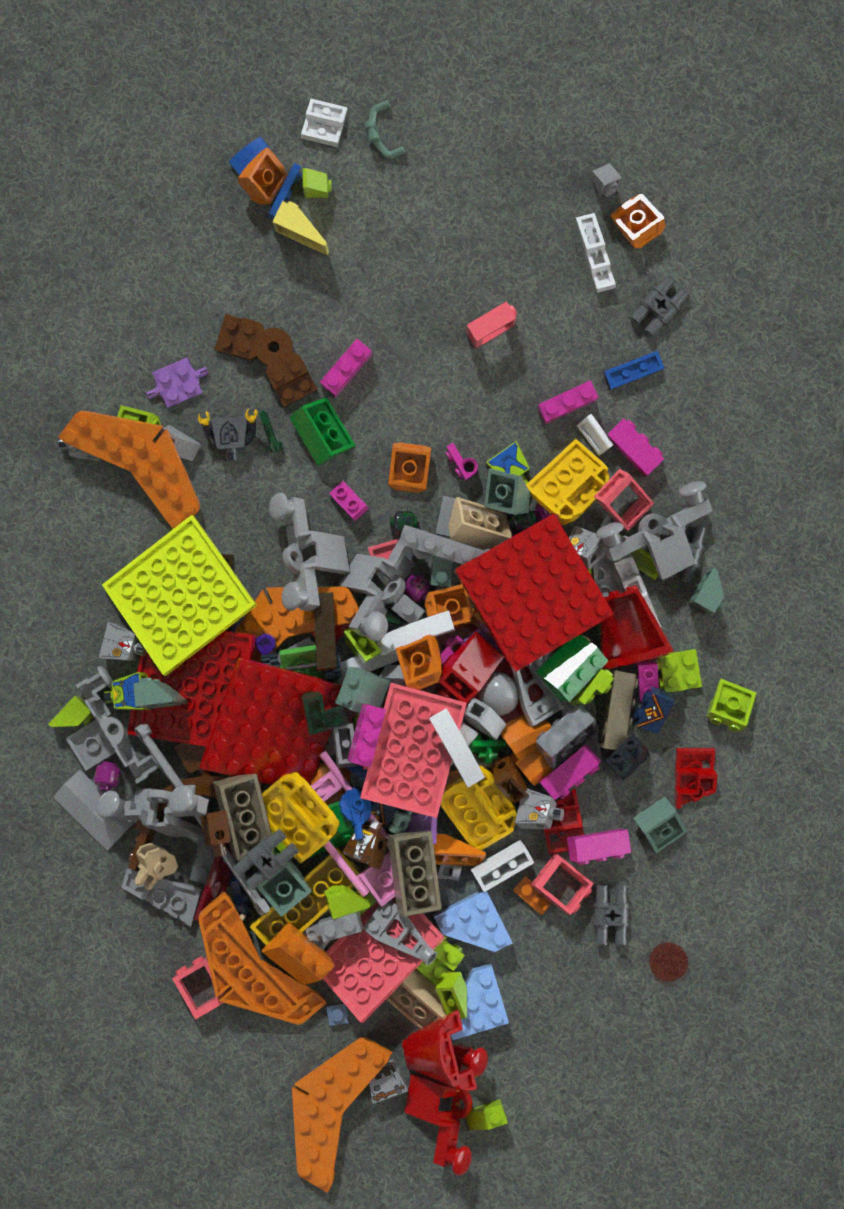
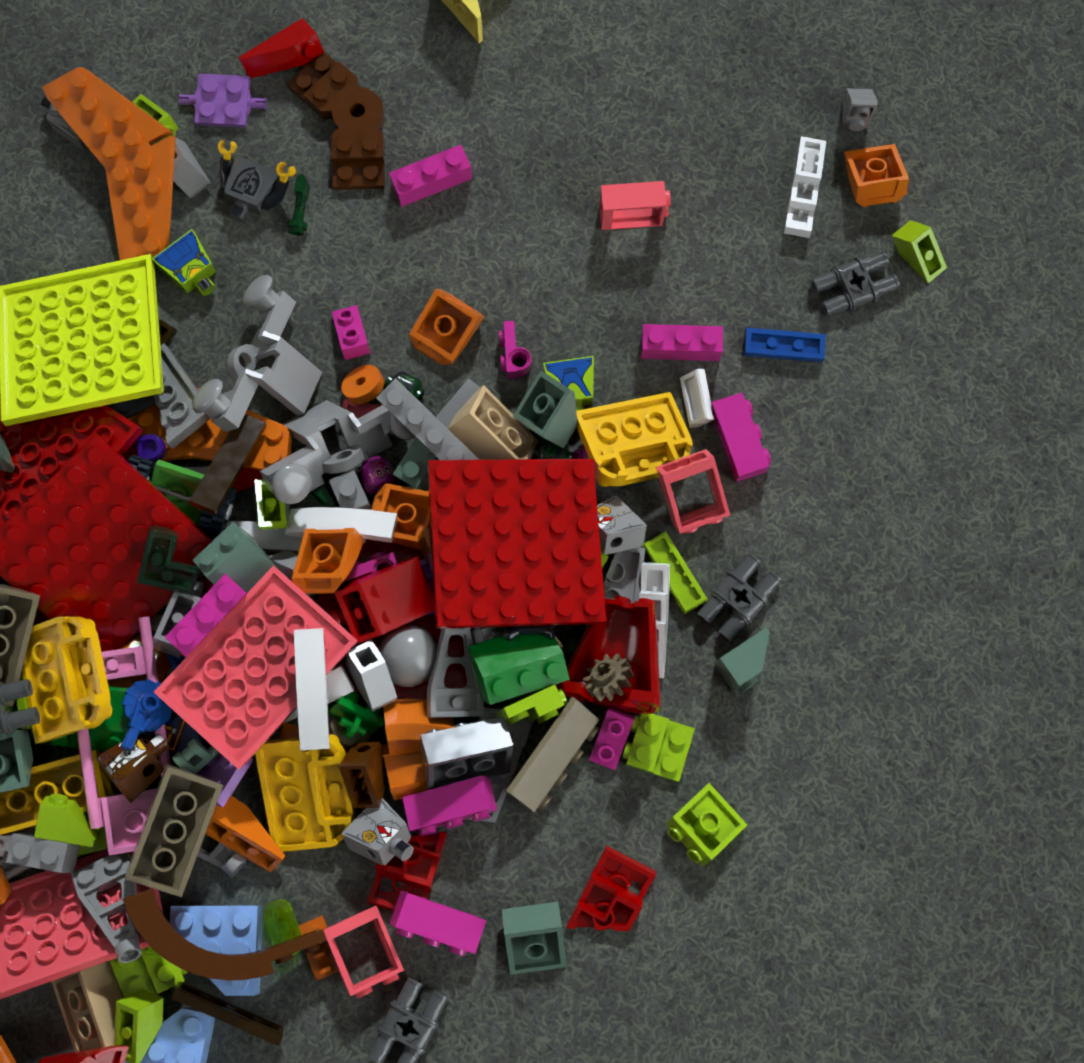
camera: 25 degrees right, 10 degrees down
green slope [289,397,356,466] -> none
white brick [471,840,534,892] -> none
light grey piece [596,481,713,580] -> none
black plate [605,734,651,781] -> none
dark blue brick [634,686,674,734] -> none
none -> reddish brown arch [121,889,327,981]
none -> torso [152,229,216,296]
none -> light grey wing [154,343,211,448]
none -> dark brown tile [171,981,284,1046]
none -> red slope [238,18,324,78]
none -> clear neon green plate [263,899,301,955]
none -> orange piece [341,365,385,405]
none -> black piece [503,625,556,641]
none -> dark tan gear [583,654,634,701]
none -> lime slope [892,220,947,283]

